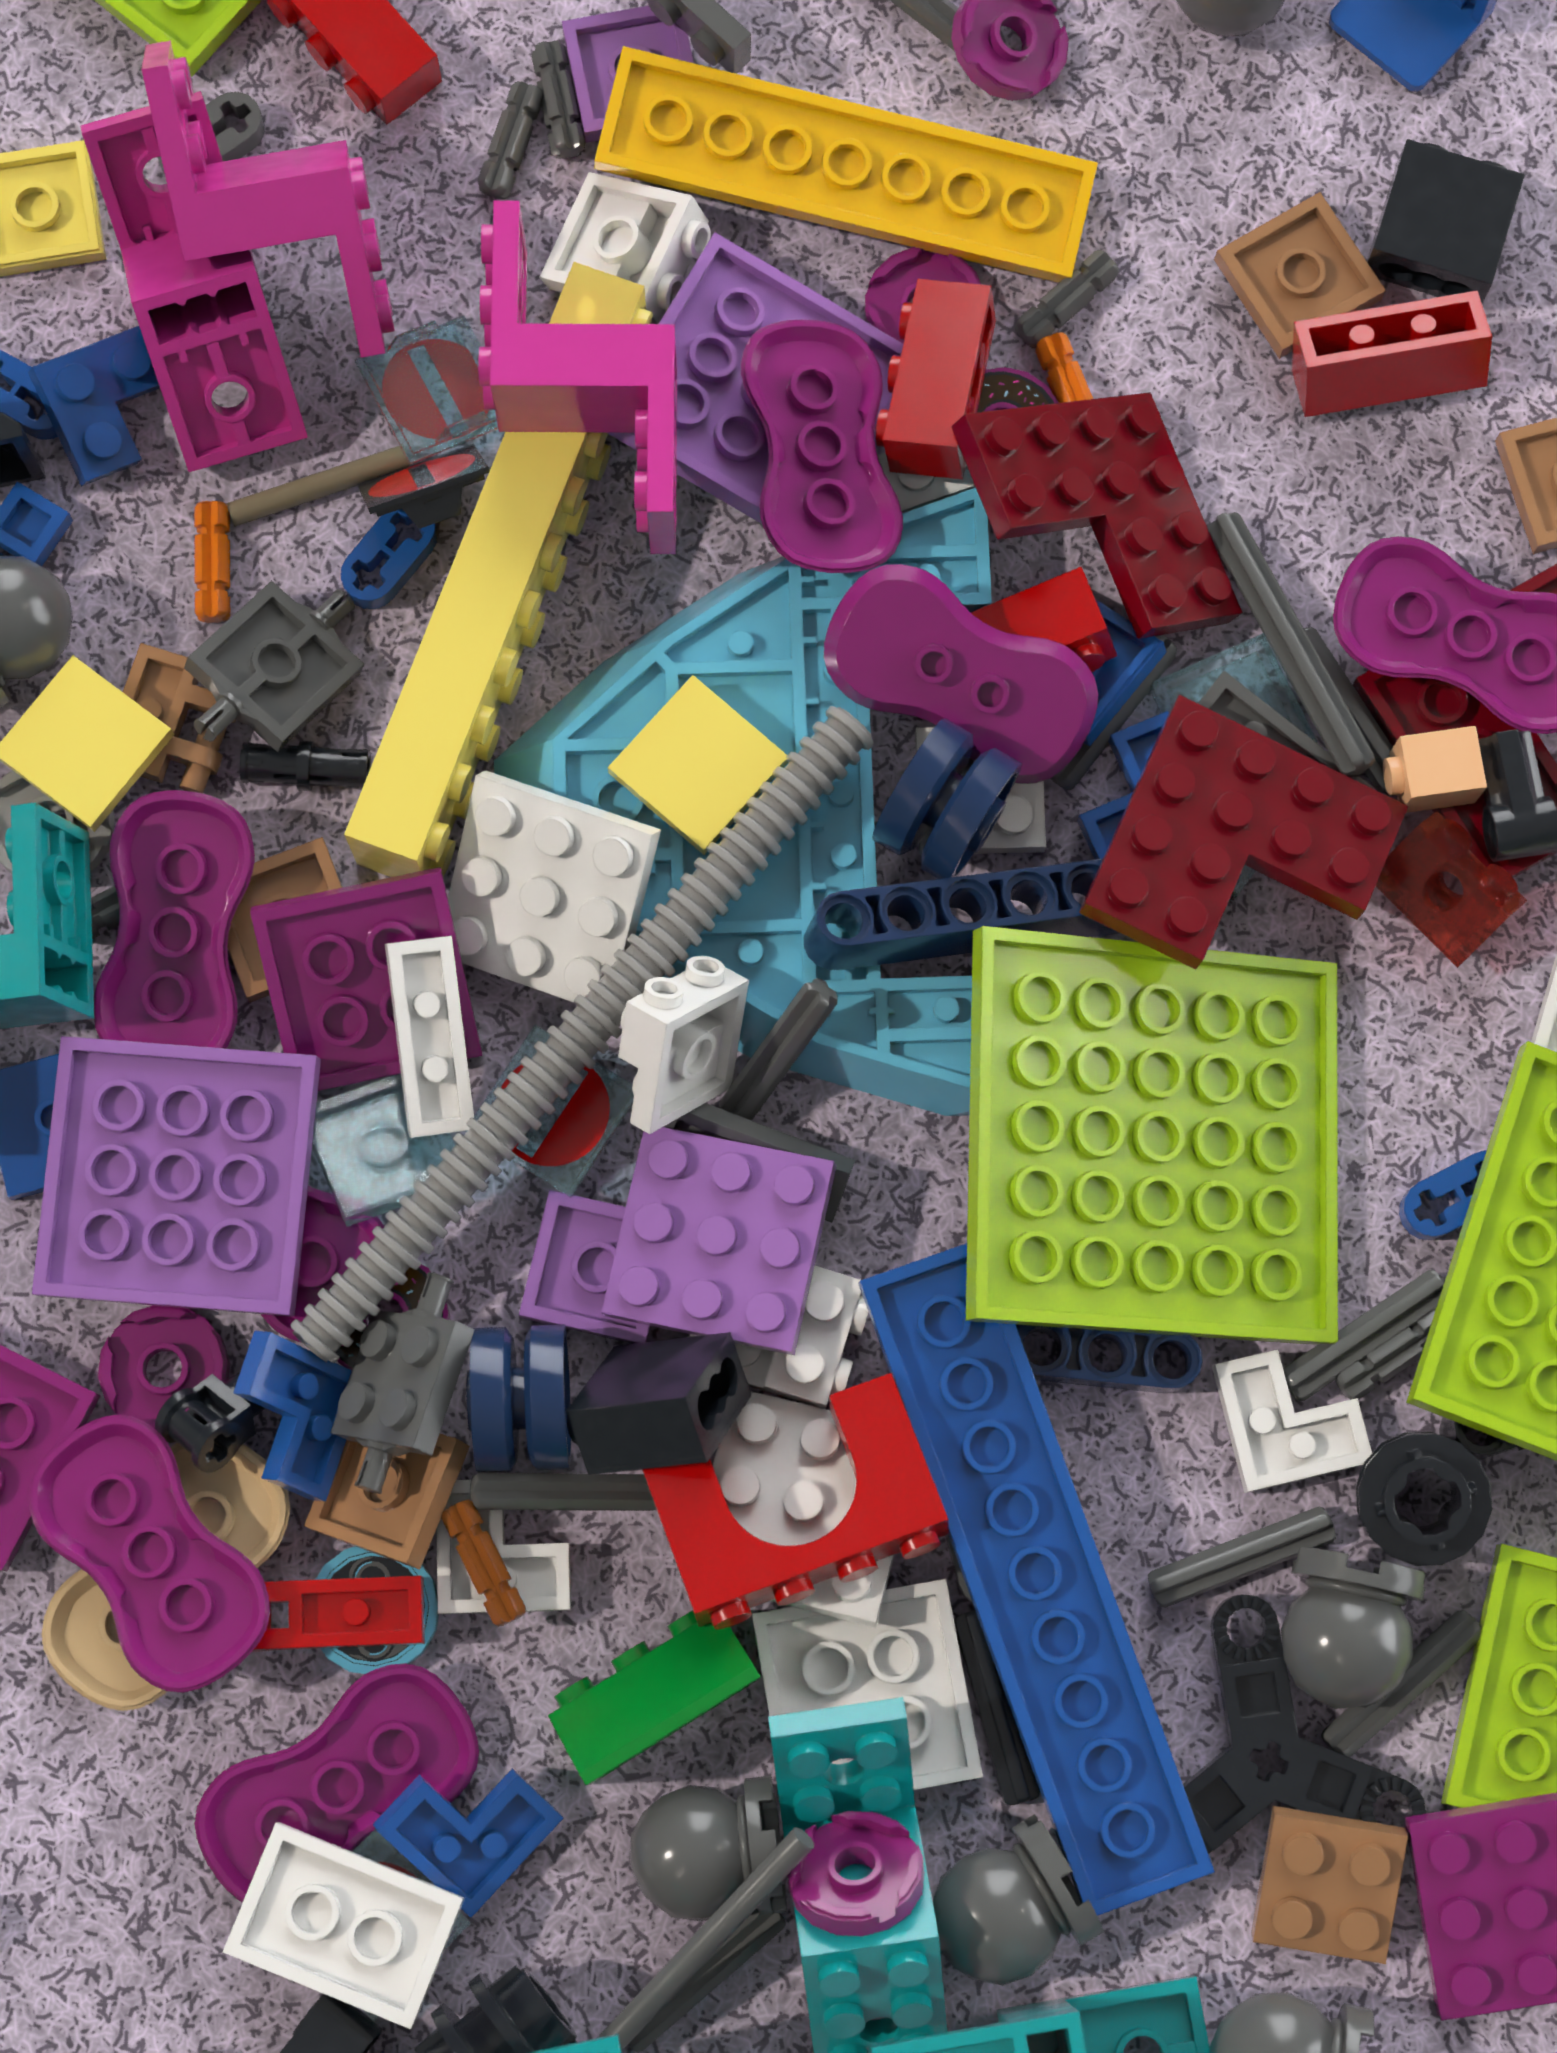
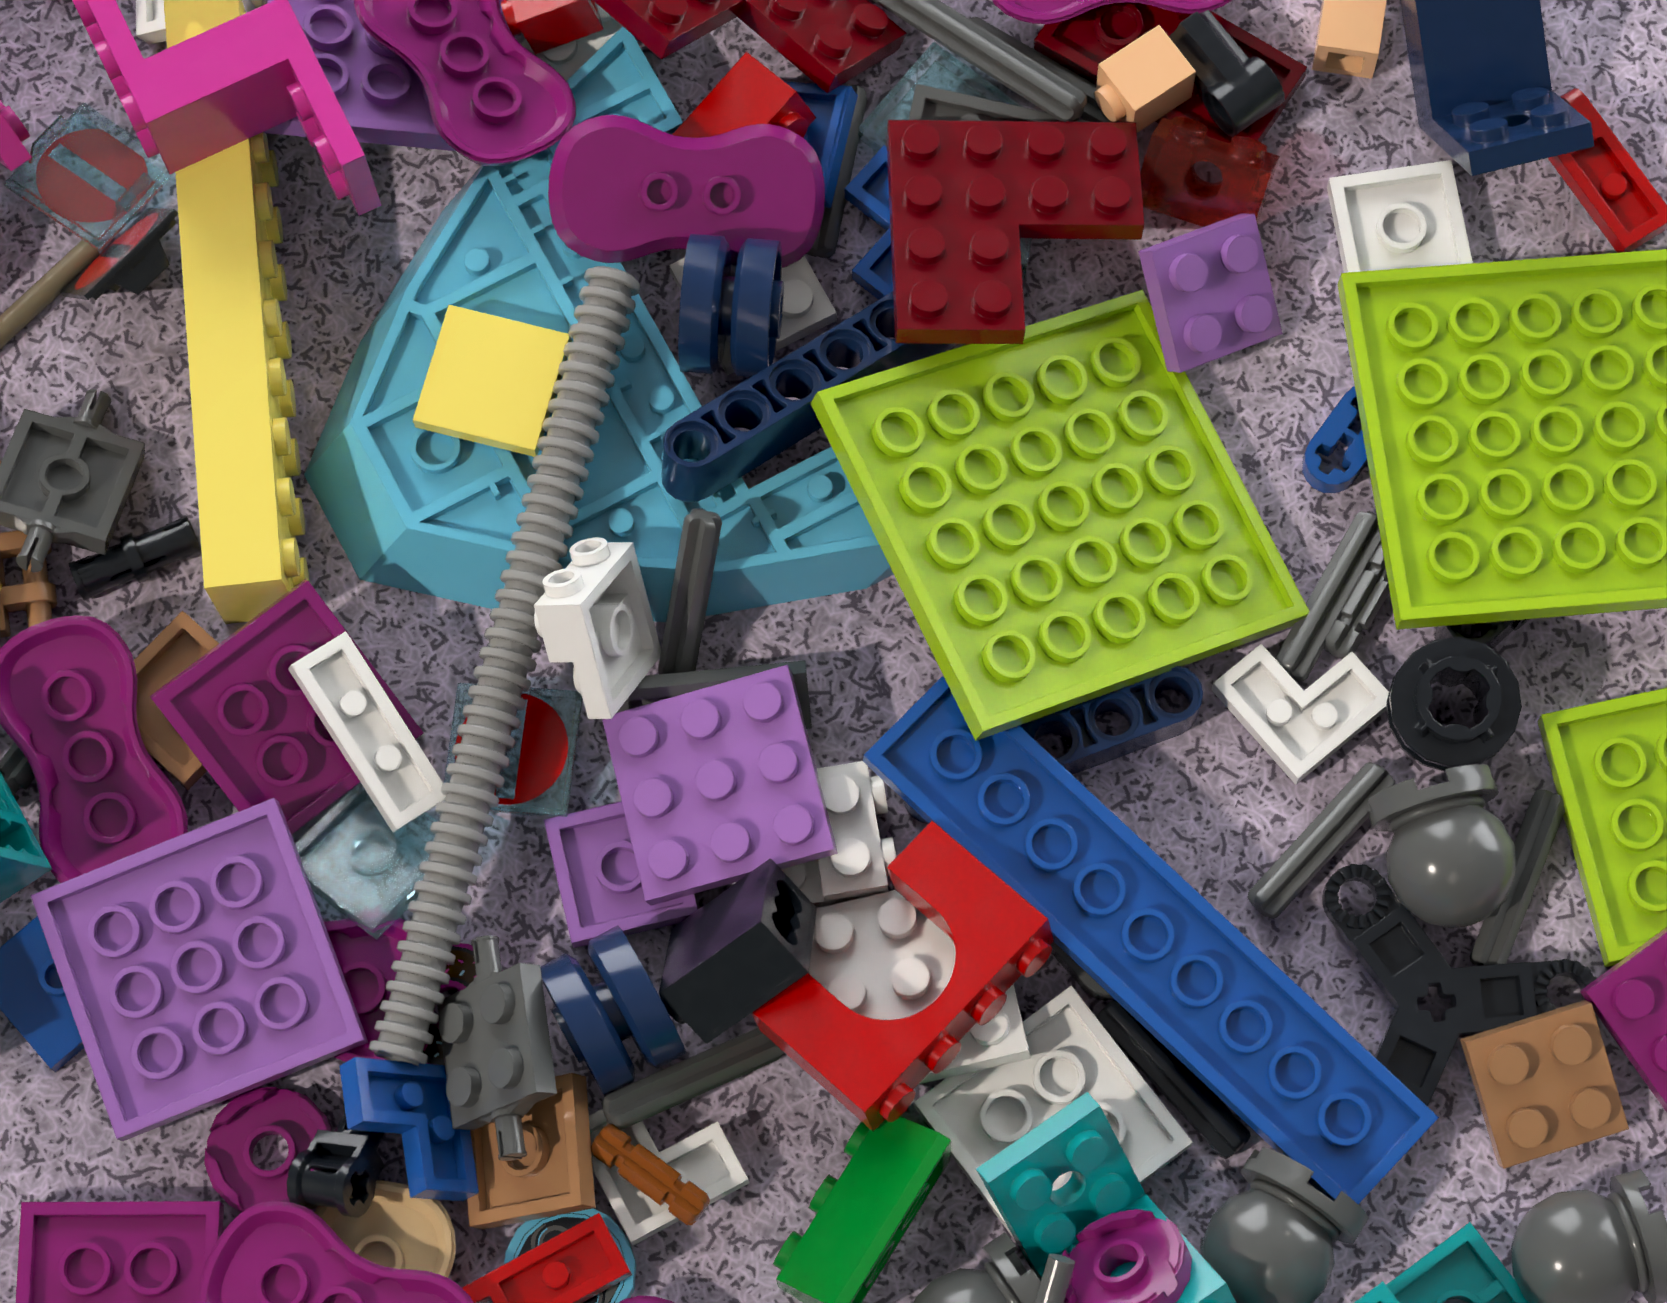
camera: 20 degrees left, 5 degrees down
blue beam [340,509,437,610] -> none
white plate [448,771,661,1003] -> none
none -> medium lavender plate [1138,213,1283,373]

